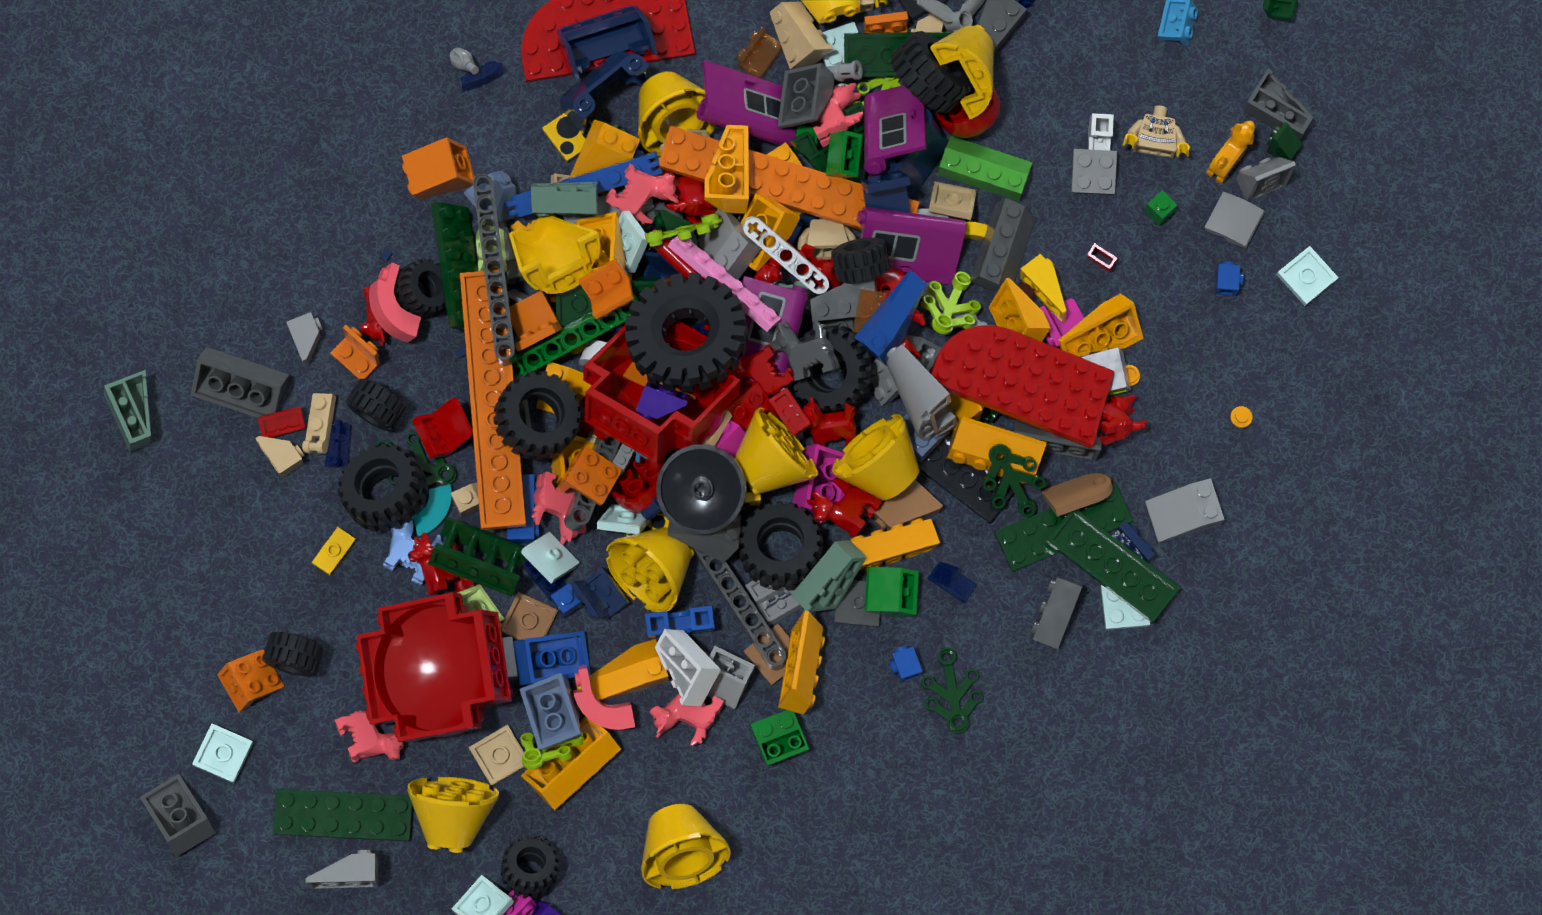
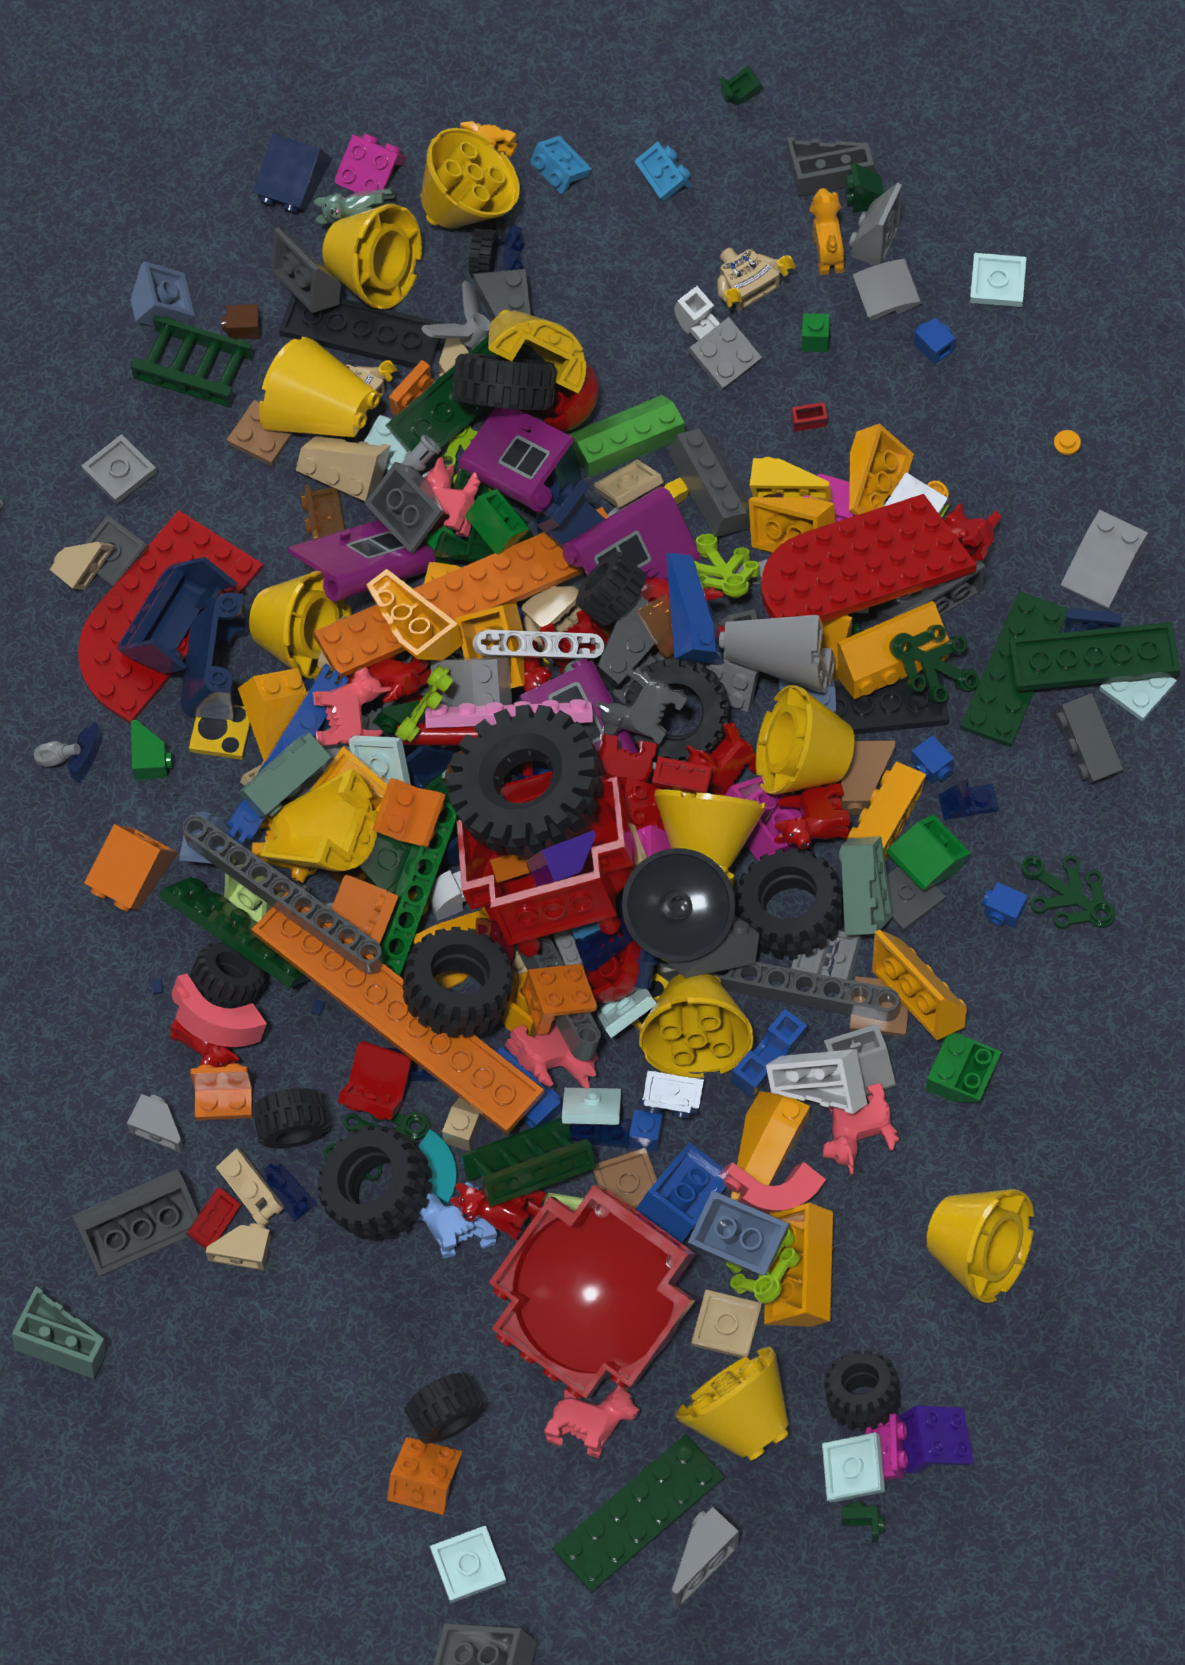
camera: 35 degrees left, 10 degrees down
yellow plate [312,527,356,576] -> none
medium nougat tile [1041,473,1113,517] -> none
none -> green slope [131,720,173,780]
none -> clear blue slope [575,918,633,973]
none -> blue brick [911,735,954,784]

